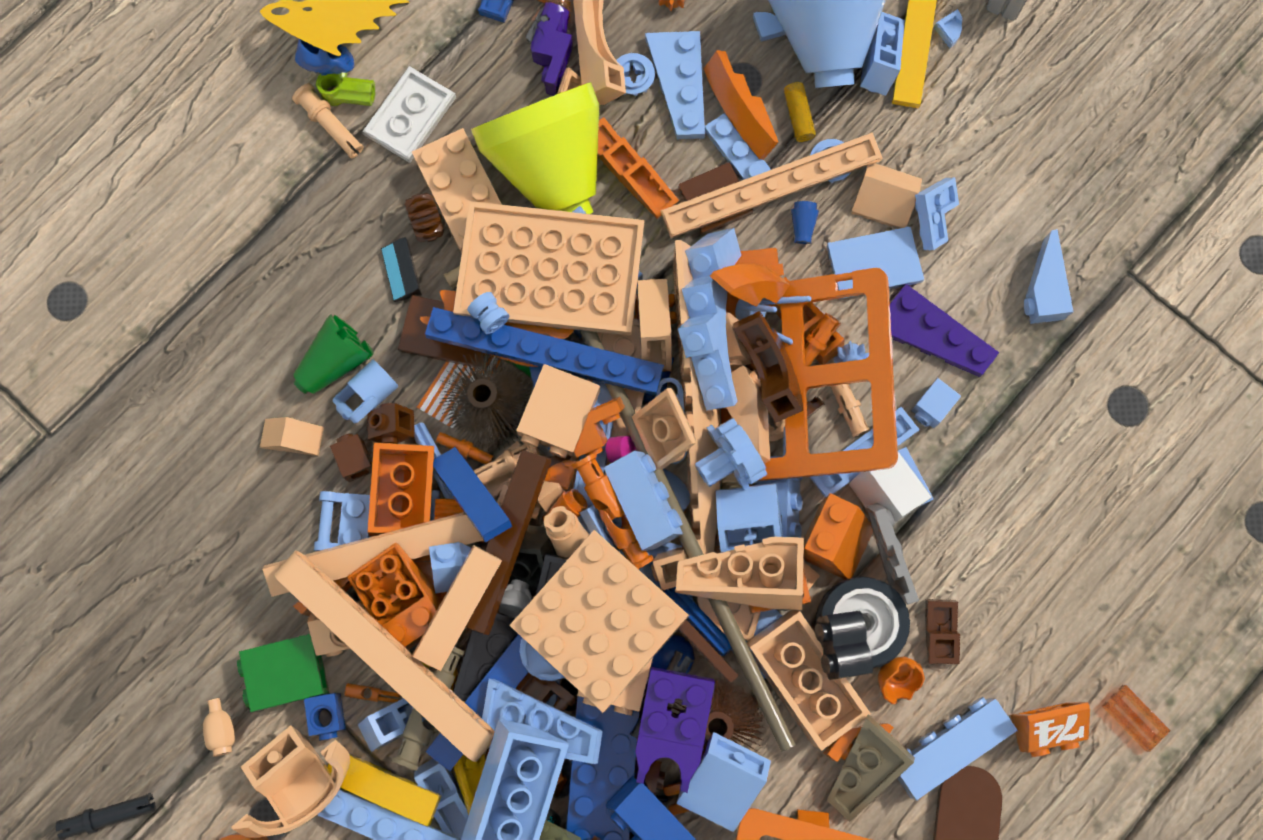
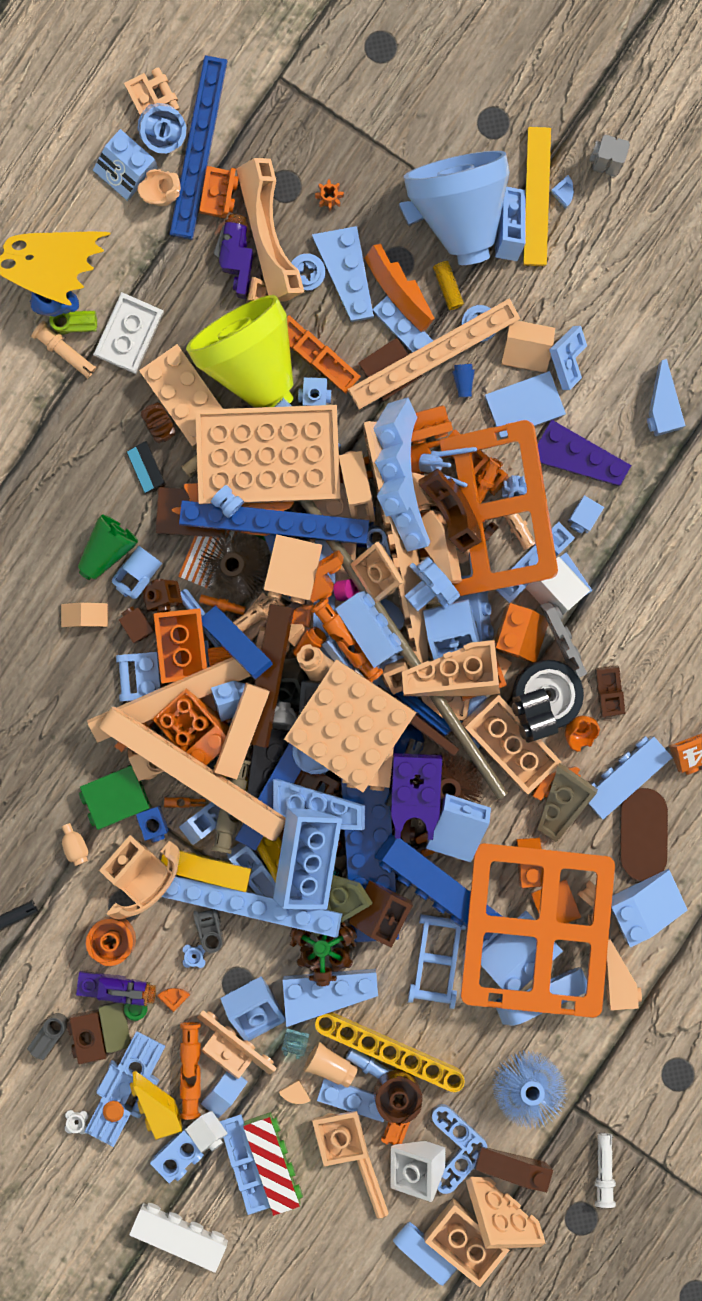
camera: 10 degrees left, 10 degrees up
orange slope [710,263,791,307] -> none
none -> light blue brick [298,377,331,406]

